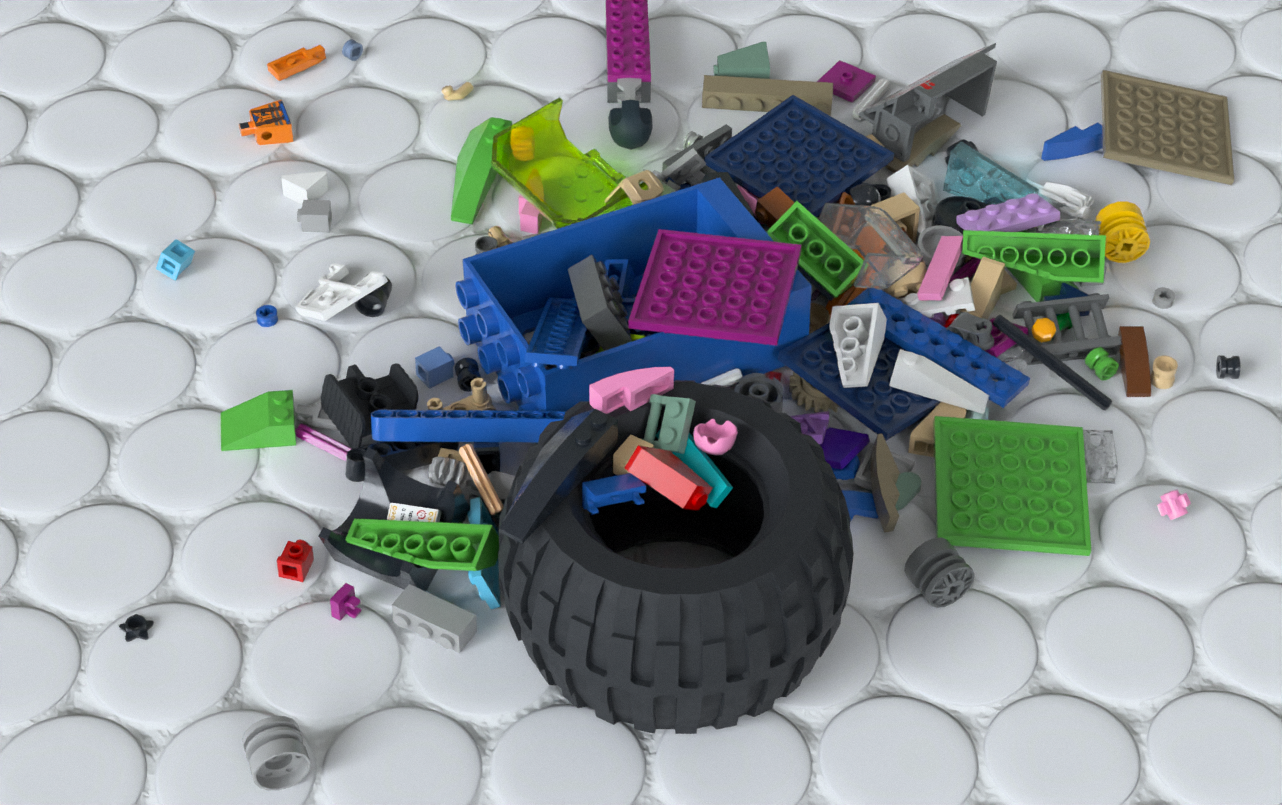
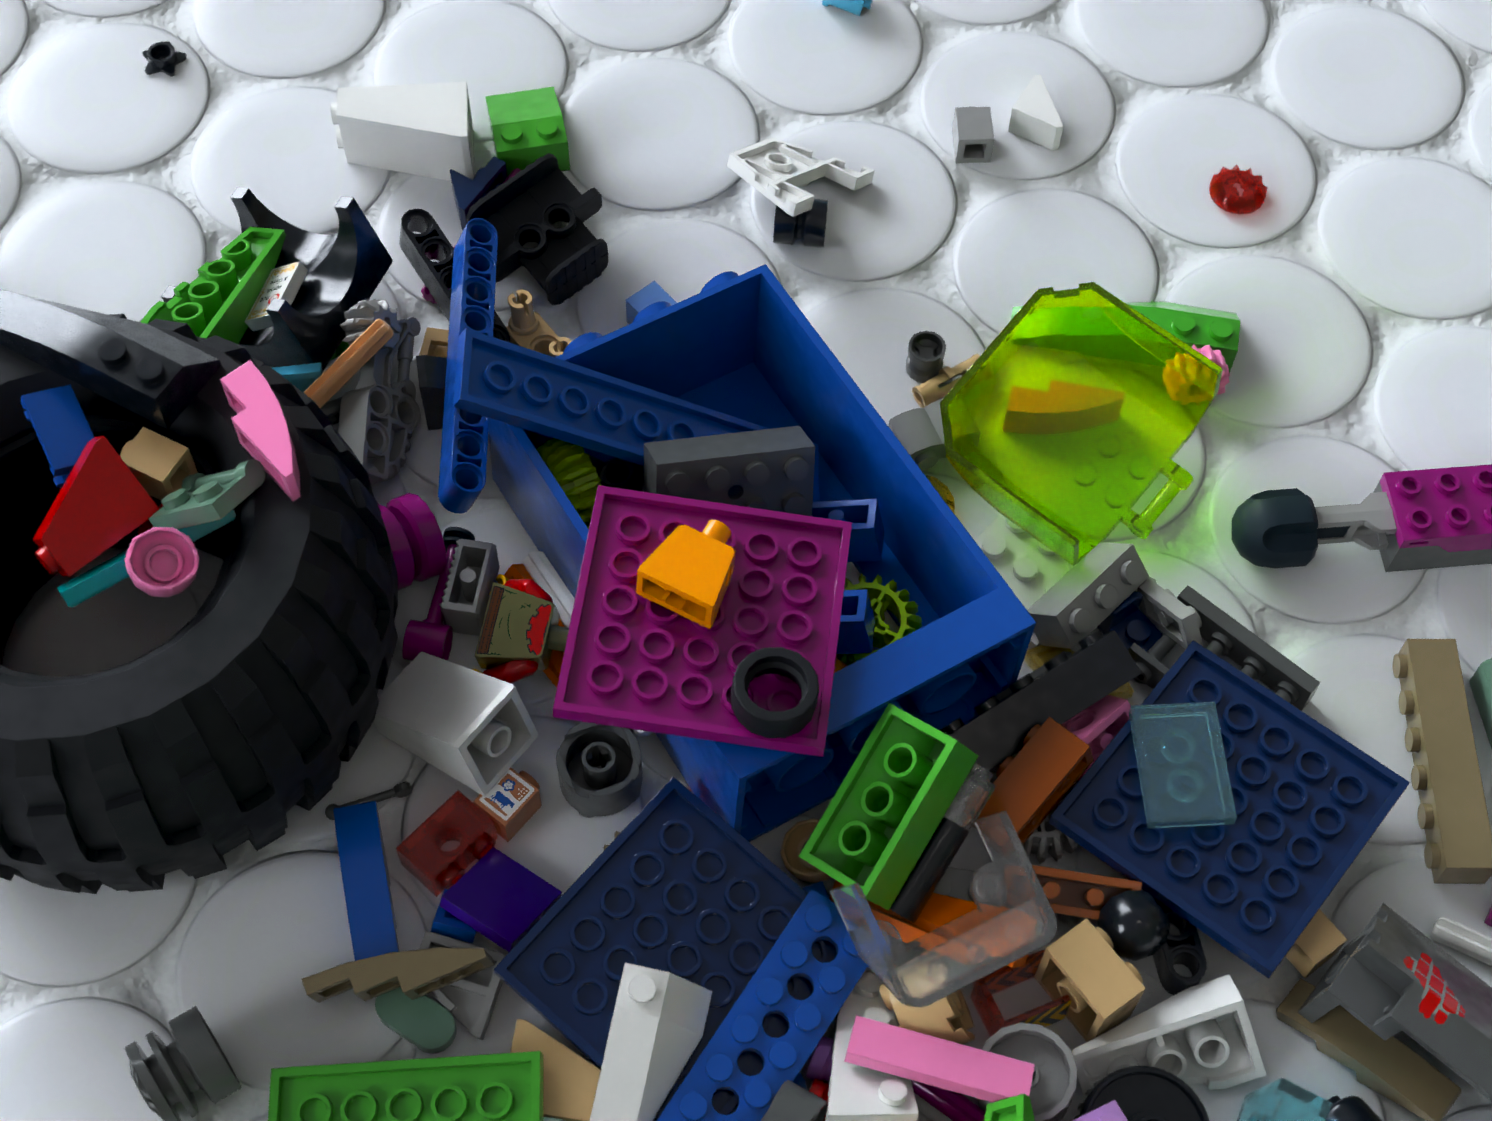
camera: 85 degrees right, 15 degrees up
orange torso [239,100,293,145] -> none
blue bush [256,305,278,327] -> none
orange hinge [267,45,326,81] -> none
red brick [277,539,314,582] -> none
magenta tile [330,583,361,621] -> none
sand blue bush [342,39,363,61] -> none
tan arm [442,82,473,101] -> none
tan piece [604,170,664,205] -> none
light grey bush [683,131,703,149] -> none
medium lavender wing [790,411,829,444] -> none
white wedge [829,303,887,388] -> none
none -> white slope [331,81,474,181]
none -> dark blue slope [449,157,507,230]
none -> light orange torso [636,520,736,629]
none -> black tyre [731,647,819,738]
none -> clear light blue tile [1129,702,1237,829]
none -> clear red gear [1209,164,1267,214]

